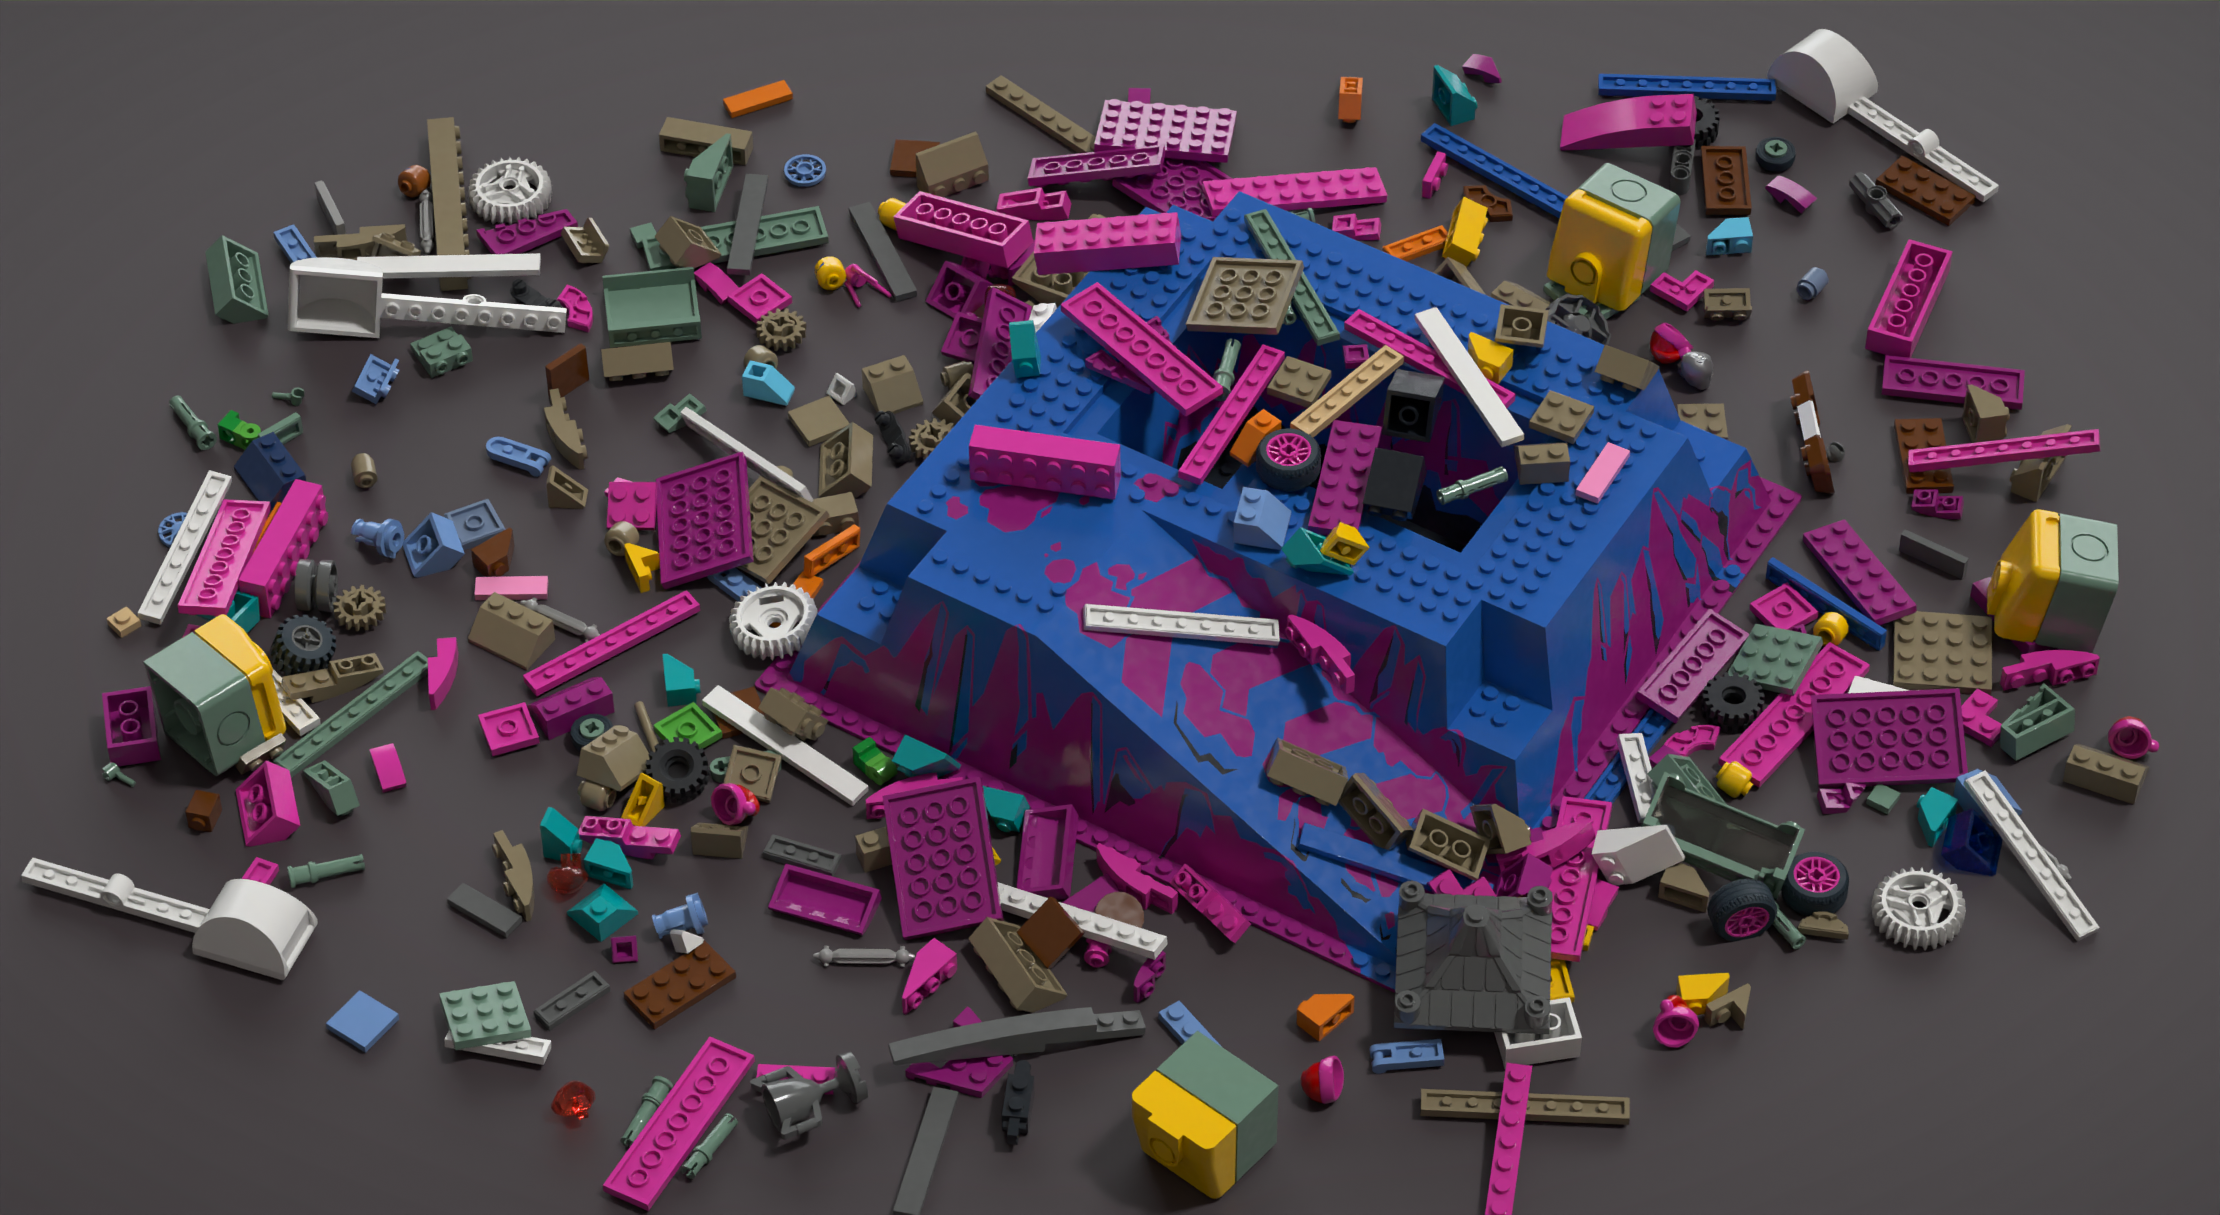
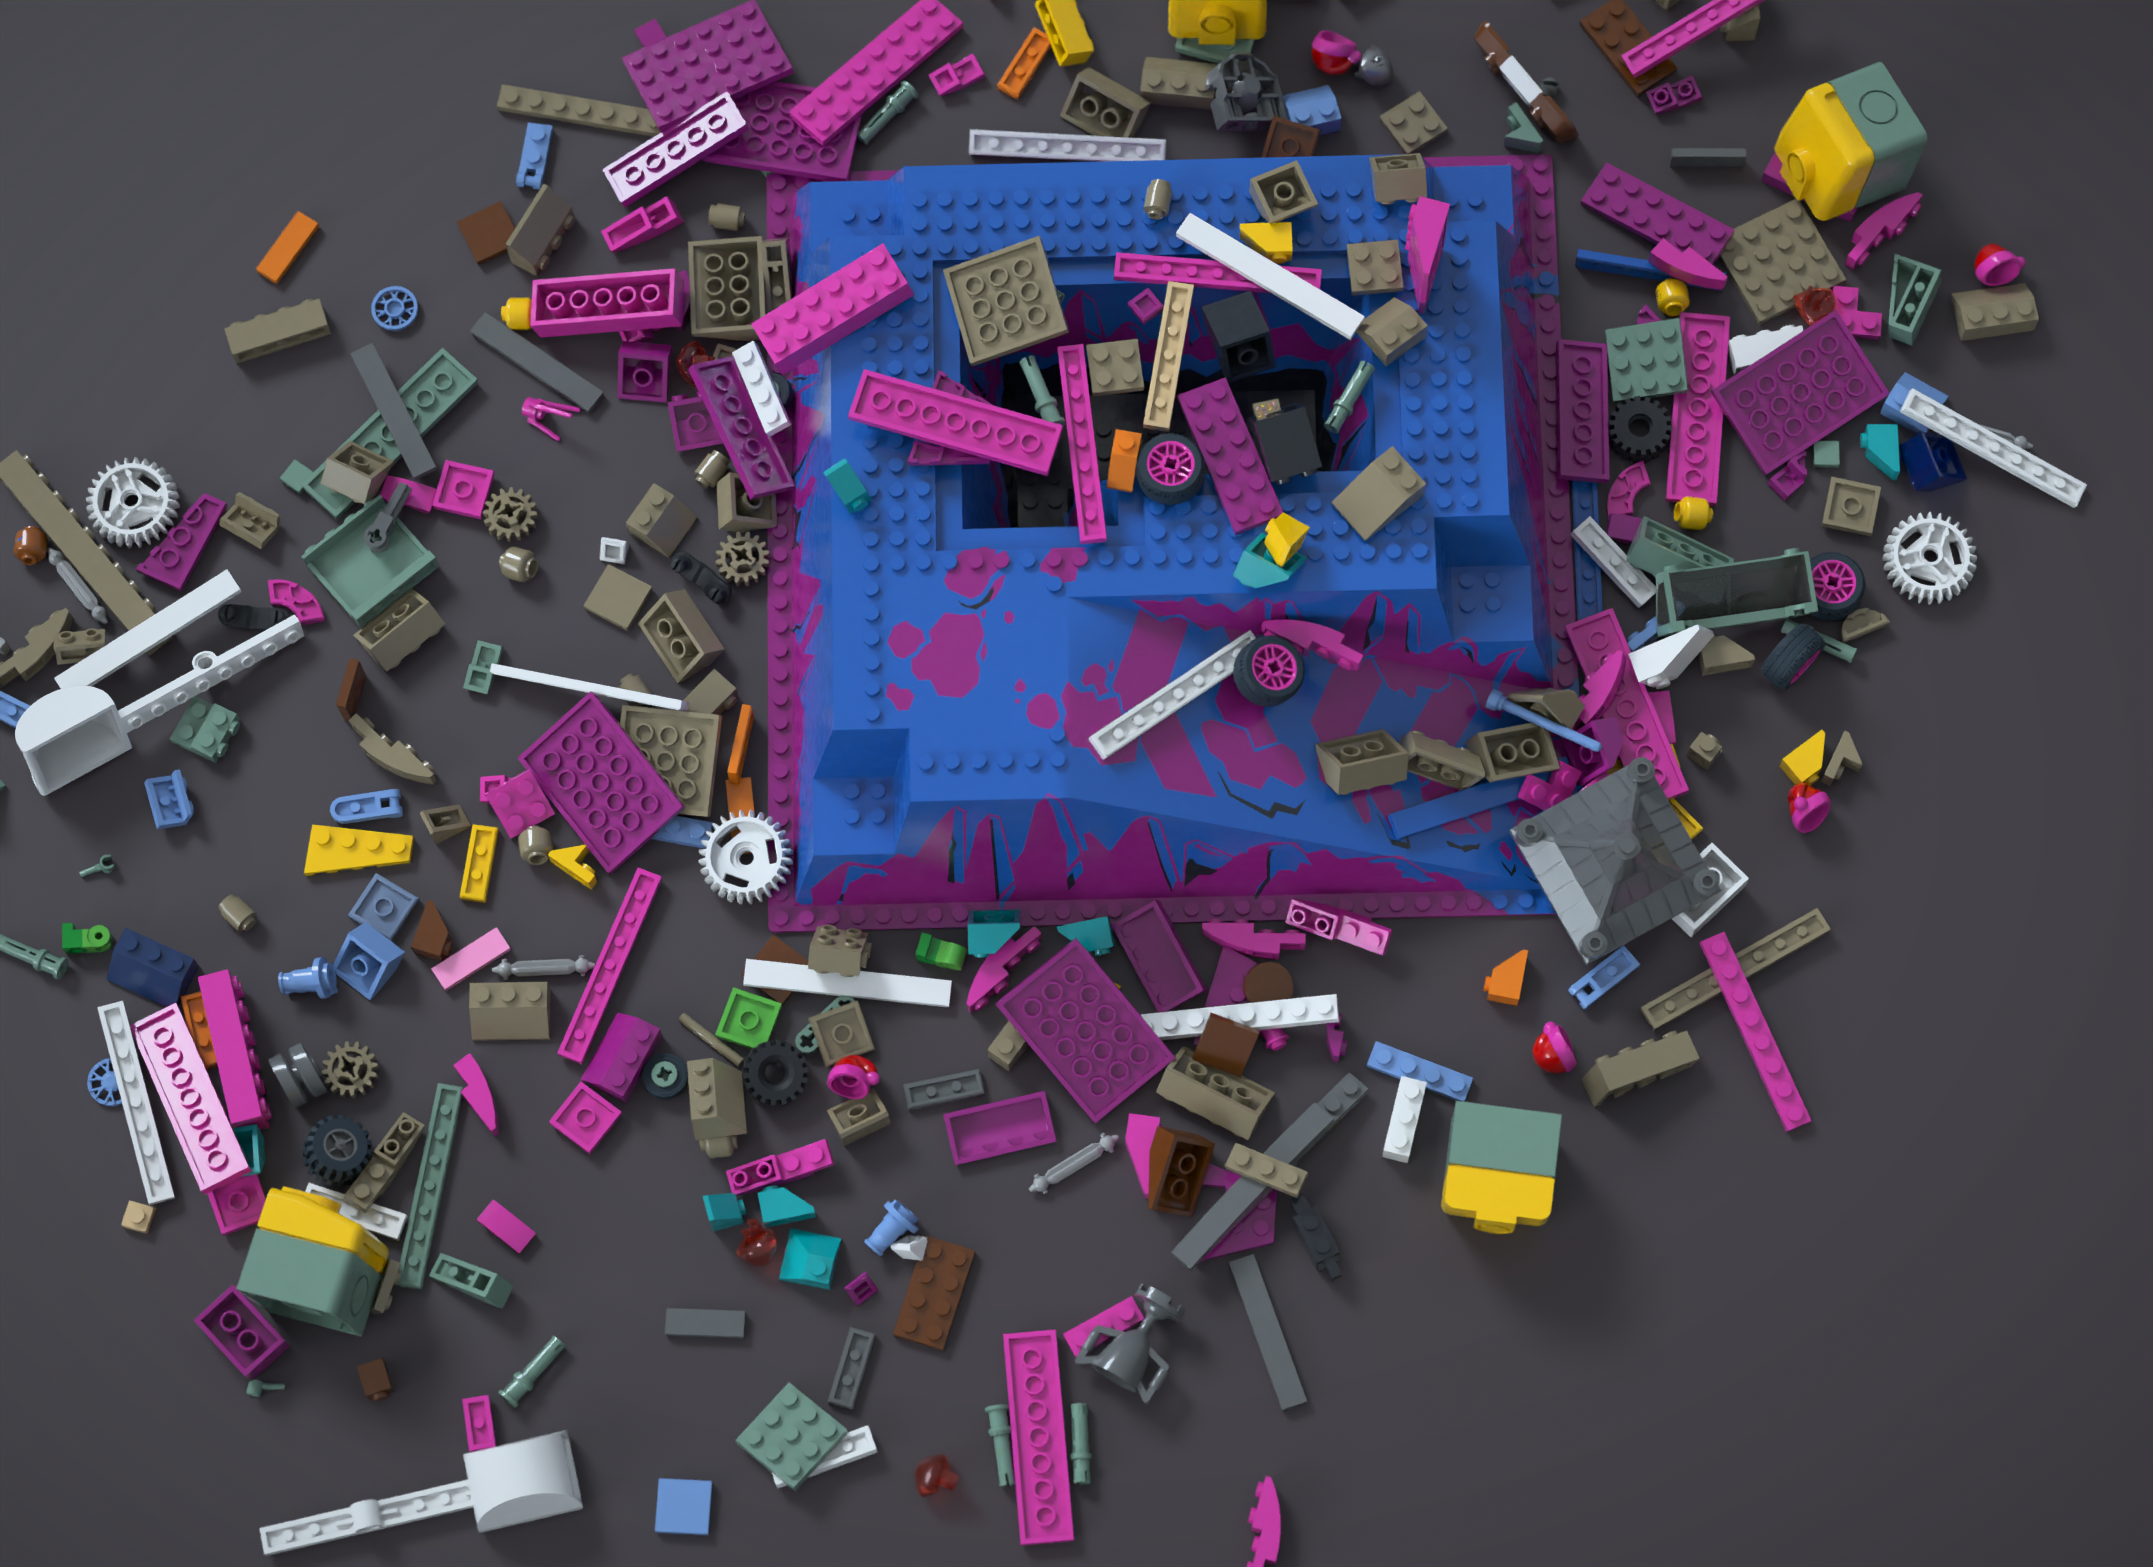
camera: 30 degrees left, 25 degrees up
dark pink slope [235,761,300,847] -> none
sand green tile [258,412,303,444] -> none
dark tan slope [492,830,535,922] -> none
yellow slope [621,773,665,827] -> none
teal slope [662,654,701,707] -> none
sand green slope [684,133,733,212] -> none
medium azure slope [742,361,795,406] -> none
yellow head [814,257,846,290] -> none
dark pink brick [969,425,1121,499] -> none
medium blue slope [1233,487,1292,550] -> none
sand green tile [1244,209,1340,346] -> none
bright pink tile [1576,442,1630,504] -> none
dark pink plate [1749,583,1818,631] -> none
none -> yellow wing [304,825,414,876]
none -> dark grey connector [364,483,412,553]
none -> yellow tile [459,824,499,903]
none -> medium blue plate [516,123,553,190]
none -> dark tan brick [1143,179,1173,220]
none -> reddish brown slope [1148,1126,1215,1217]
none -> dark tan plate [1225,1143,1308,1198]
none -> wheel [1233,635,1305,707]
none -> dark tan slope [1331,446,1426,542]
none -> white brick [1382,1076,1427,1163]
none -> dark pink slope [1405,196,1450,314]
none -> medium blue piece [1485,689,1602,752]
none -> sand green slope [1504,102,1543,153]
none -> dark tan wedge [1581,1031,1700,1107]
none -> dark pink slope [1648,238,1727,290]
none -> dark tan brick [1686,732,1722,771]
none -> clear red piece [1794,285,1836,326]
none -> dark tan plate [1821,477,1881,537]

